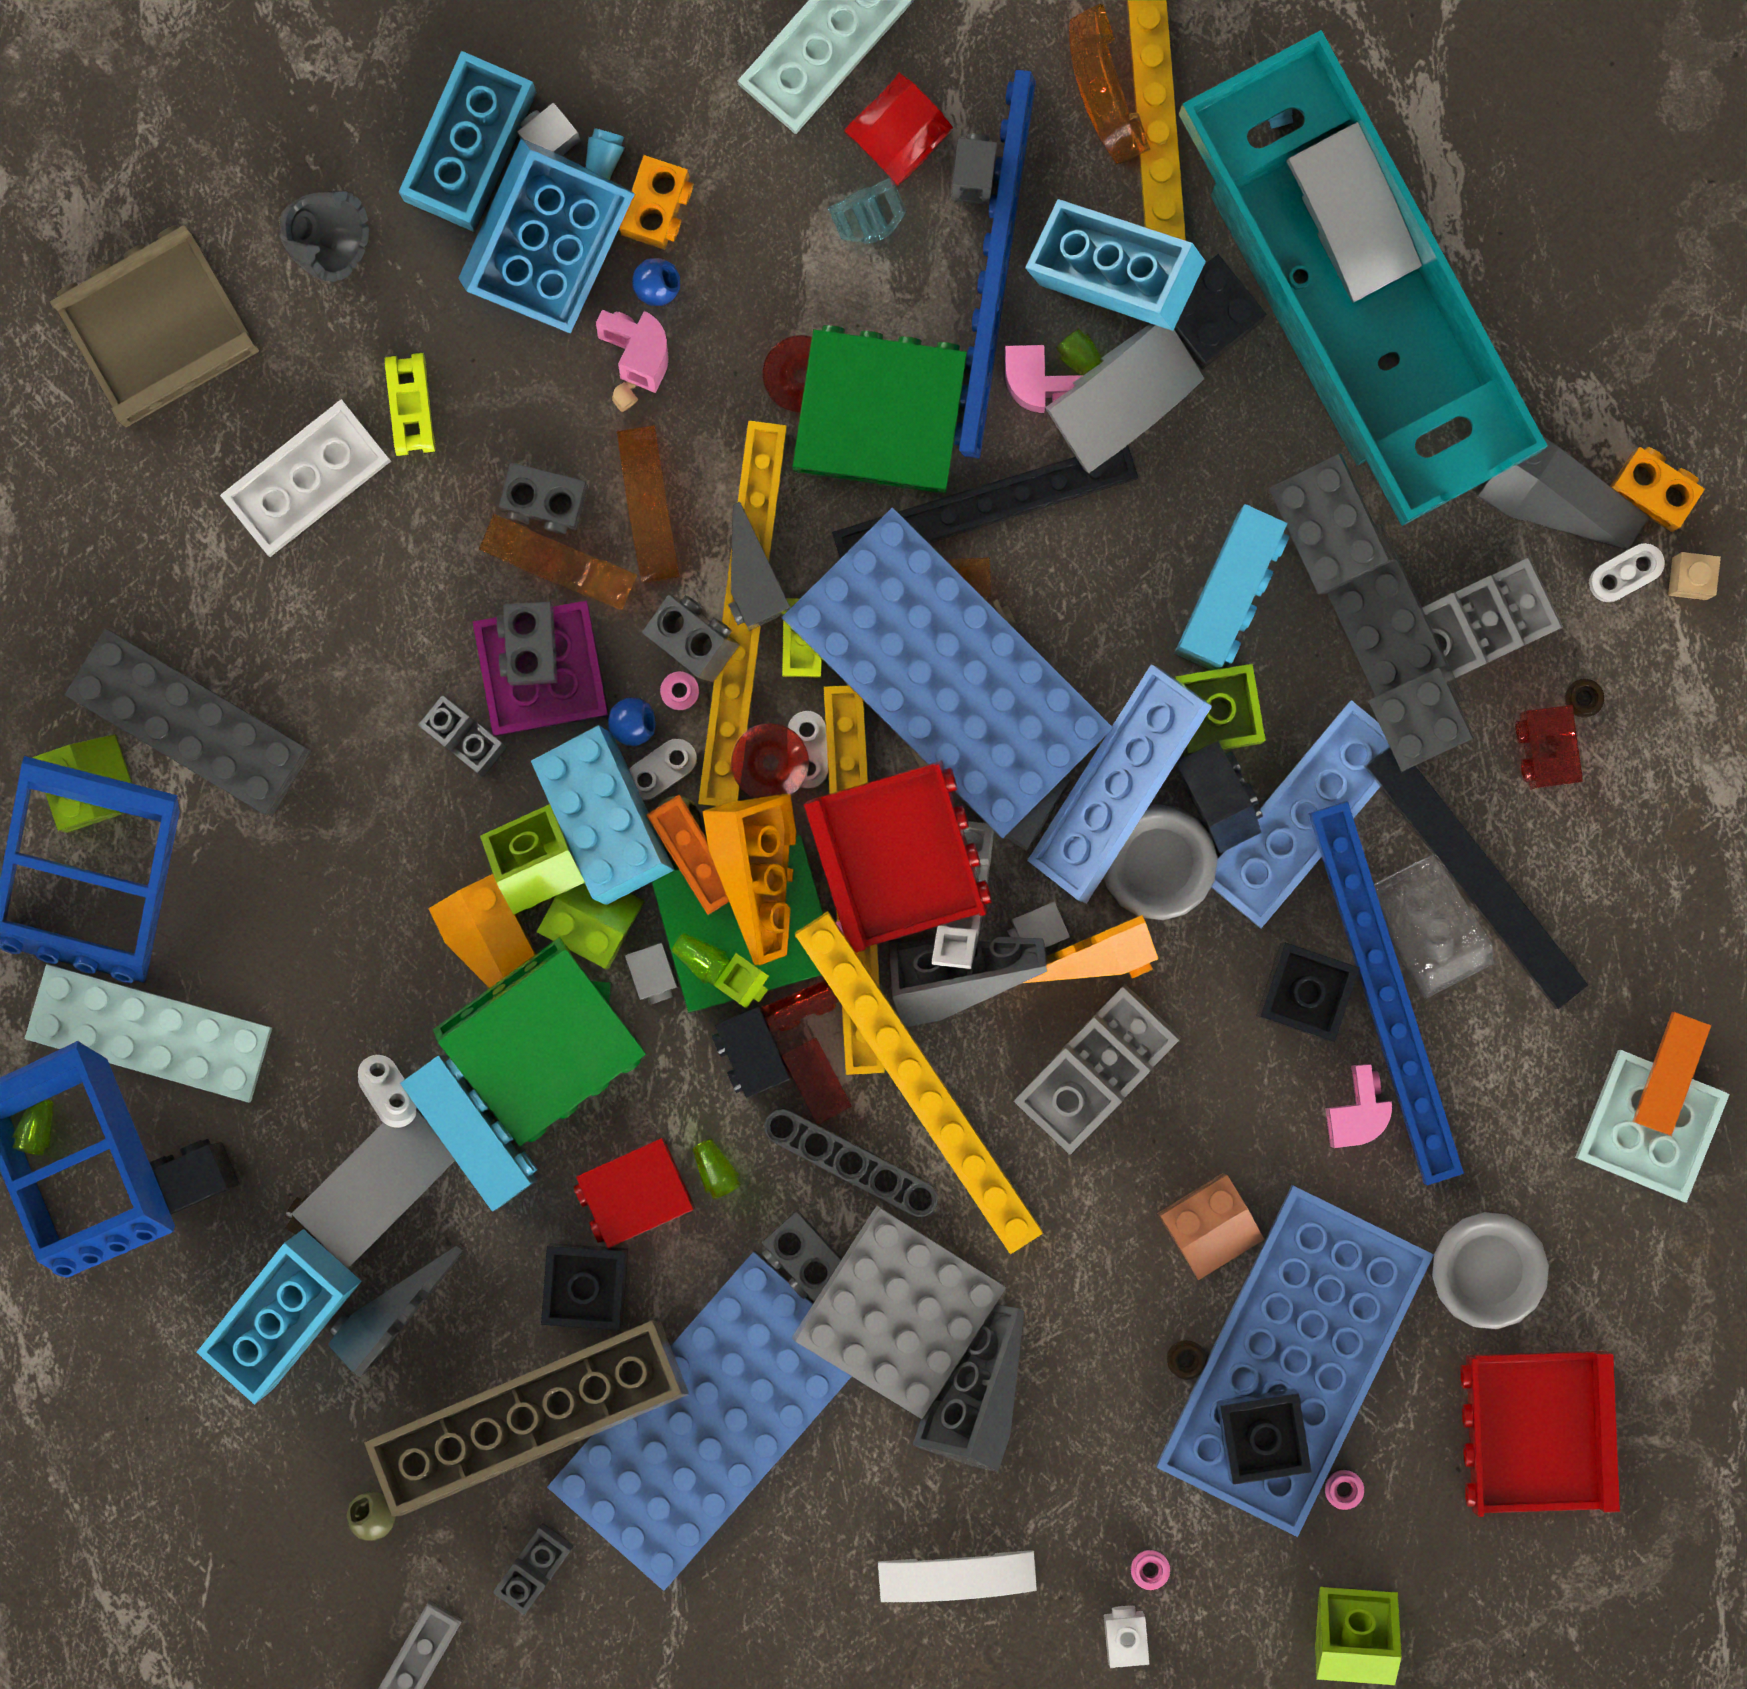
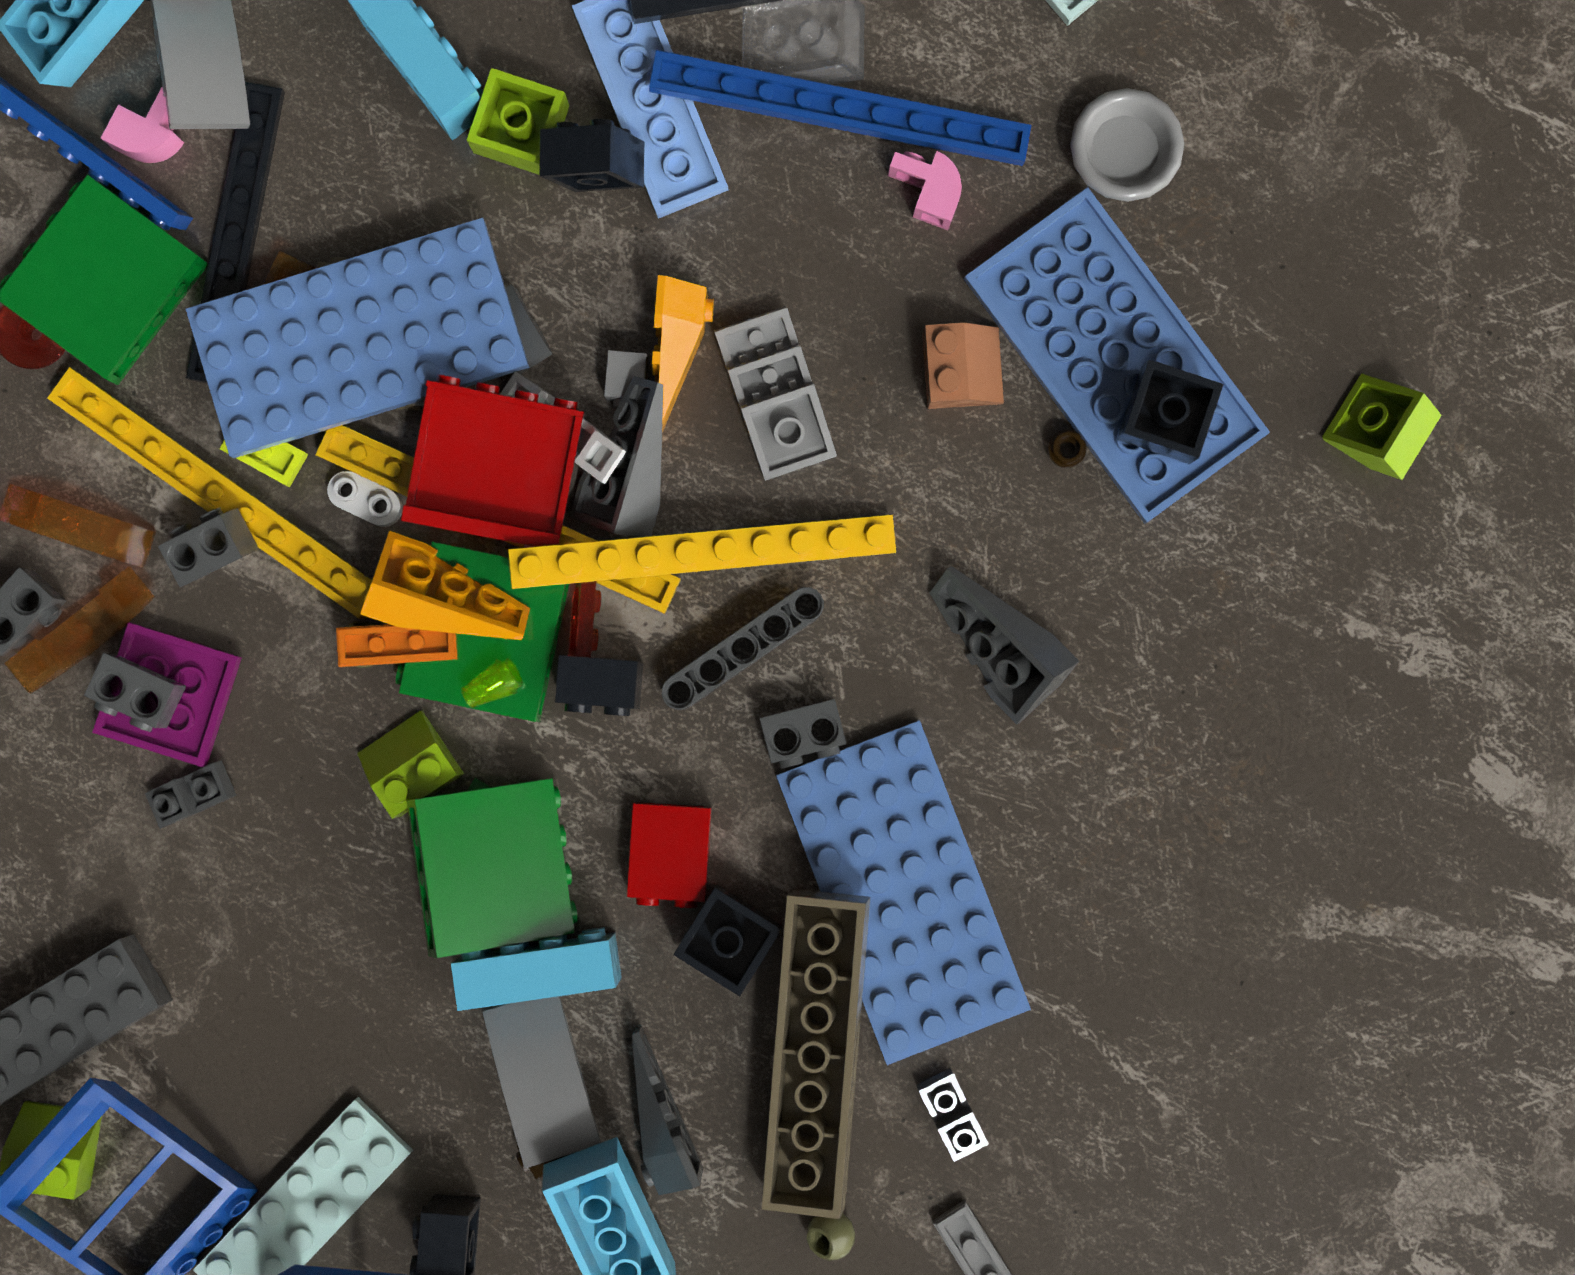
camera: 65 degrees left, 0 degrees up
white plate [358,1055,417,1128] -> none
light orange wedge [428,874,537,988] -> none
lime brick [480,804,585,915] -> none
medium azure brick [531,725,674,905] -> none
blue piece [608,697,656,746] -> none
light grey brick [625,943,679,1005] -> none
white plate [629,739,697,800] -> none
bright pink plate [660,671,699,710] -> none
clear neon green cone [692,1139,741,1200] -> none
lime tile [714,953,769,1008] -> none
dark grey slope [728,502,790,631] -> none
clear red dish [731,723,809,798] -> none
clear red plate [782,1037,852,1124] -> none
light grey plate [792,1206,1006,1419] -> none
white slope [878,1550,1037,1602] -> none
light blue plate [1027,664,1212,904] -> none
clear neon green cone [1056,328,1102,375] -> none
light grey piece [1104,804,1218,921] -> none
white brick [1104,1606,1149,1668] -> none
bright pink plate [1131,1550,1170,1590] -> none
black brick [1256,942,1360,1042] -> none
bright pink plate [1325,1470,1364,1510] -> none
red panel [1460,1350,1620,1517] -> none

